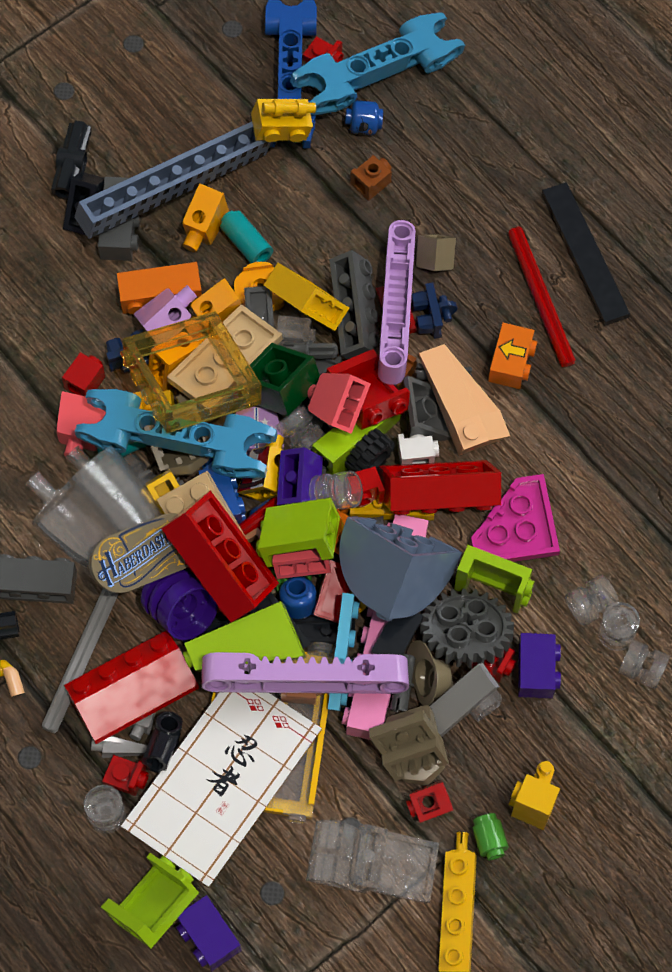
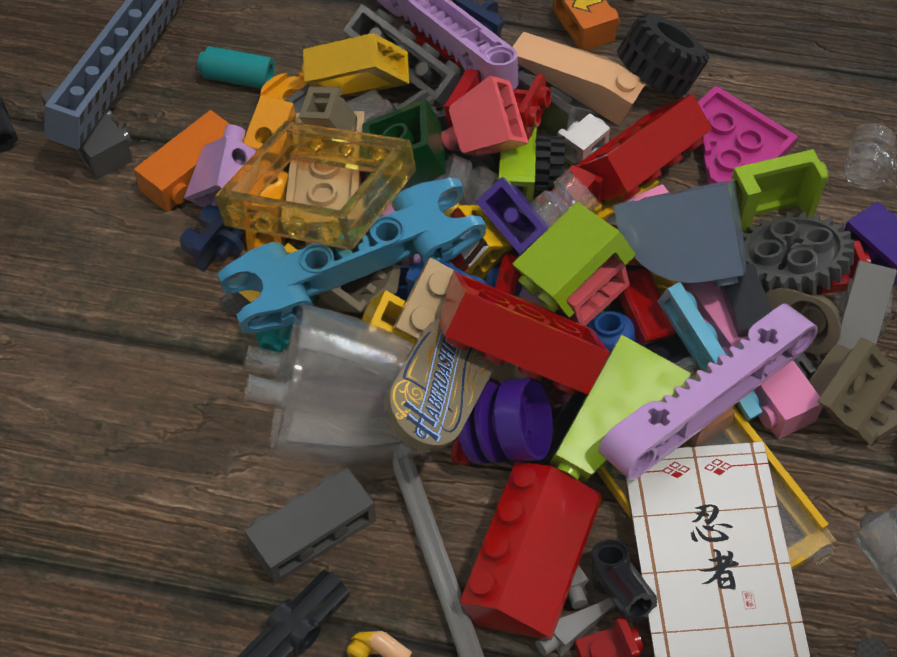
camera: 40 degrees left, 10 degrees down
coral torso [57,391,106,460] -> none
red brick [62,352,106,396] -> none
black slope [63,172,105,235] -> none
light orange torso [182,183,229,253] -> none
none -> dark tan brick [298,86,356,140]
none -> black tyre [617,13,709,96]

